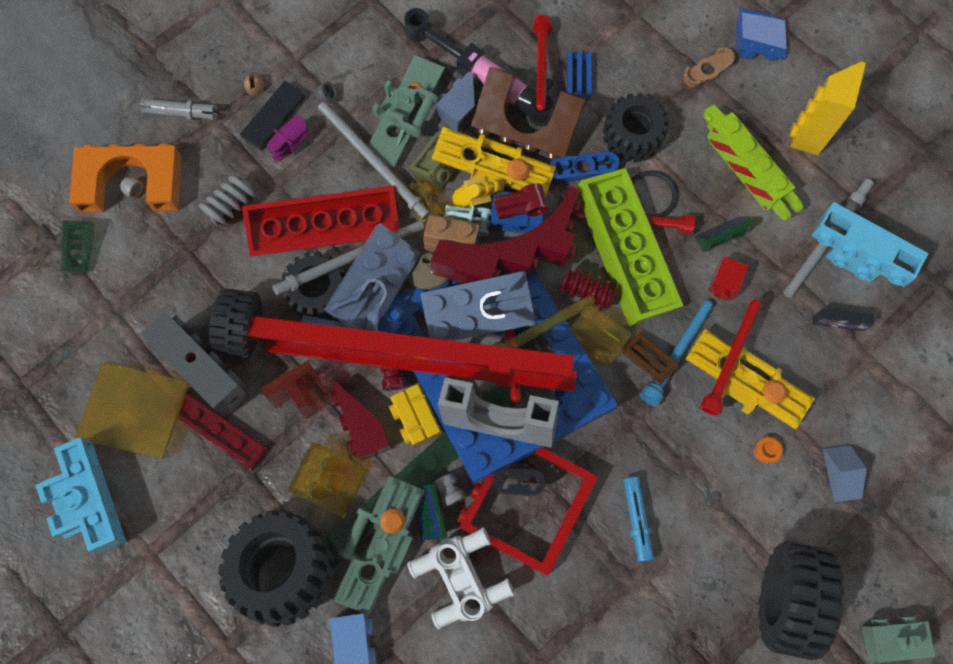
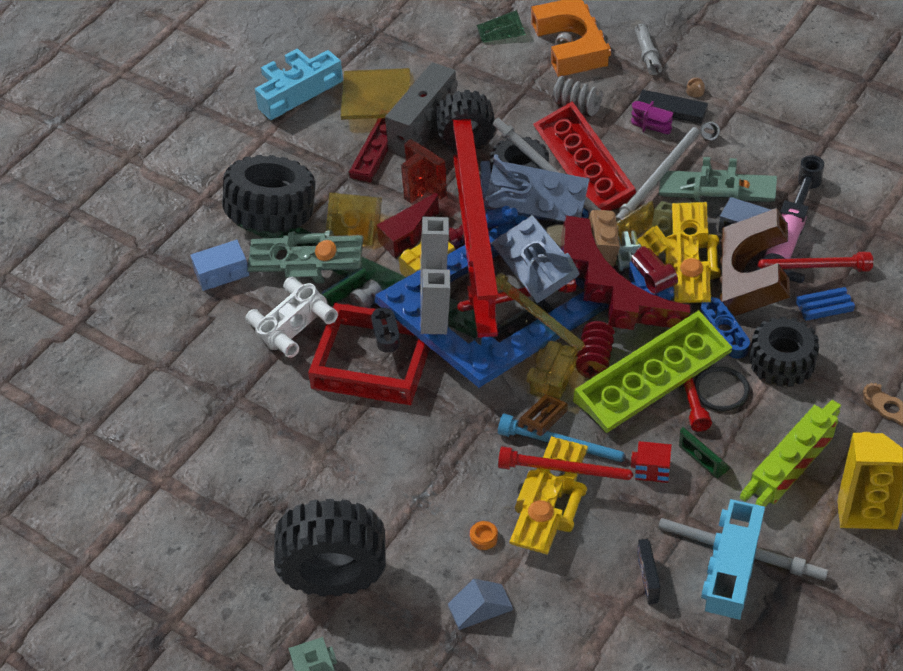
camera: 80 degrees right, 25 degrees down
dark azure pin [623,477,655,562] -> none

